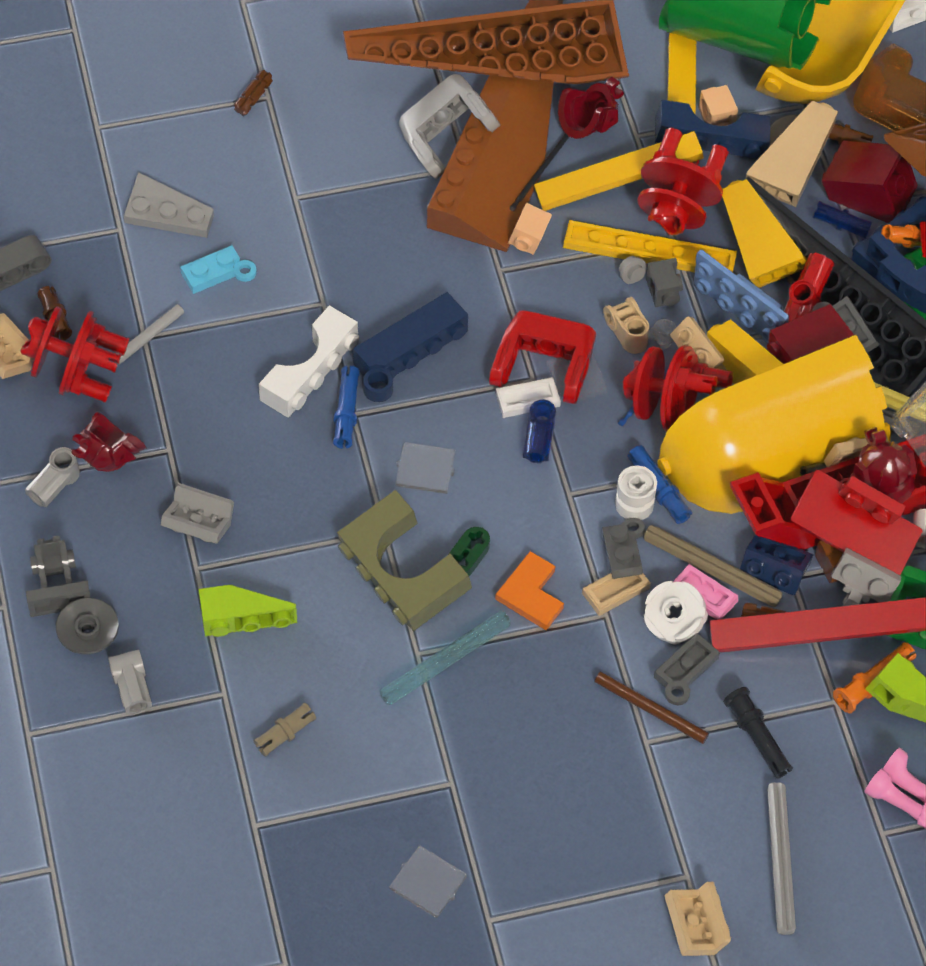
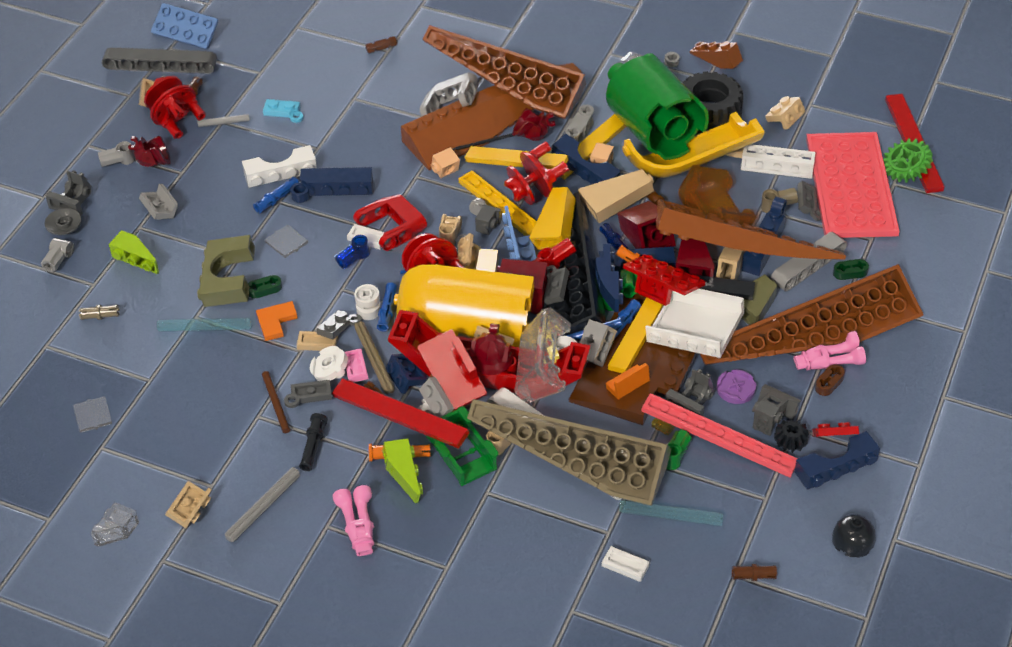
camera: 40 degrees right, 10 degrees down
light grey wing [124,172,214,238] -> none
none -> light grey piece [565,105,594,143]

